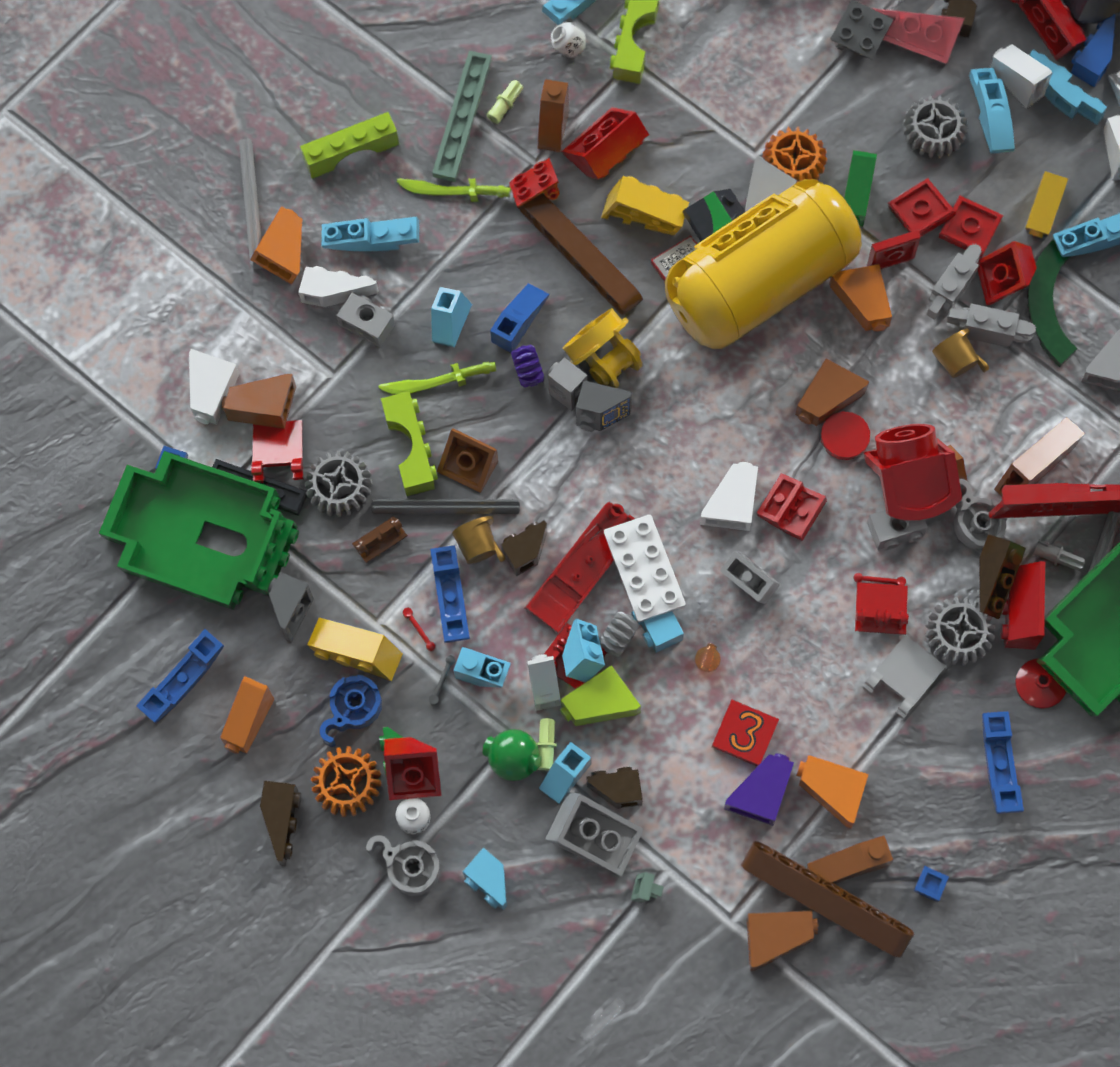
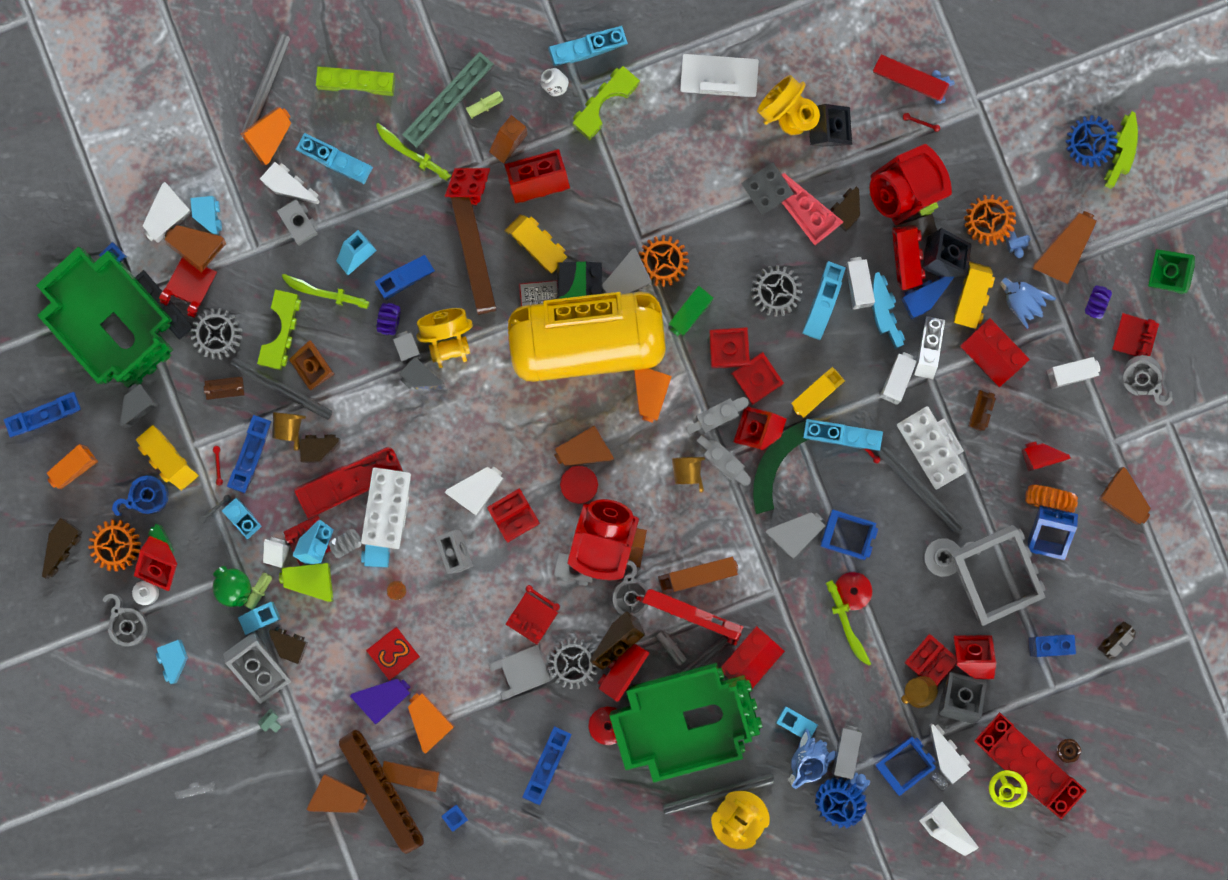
camera: 25 degrees right, 15 degrees up
red tile [867,230,921,270] -> none
none -> medium azure slope [190,196,222,236]

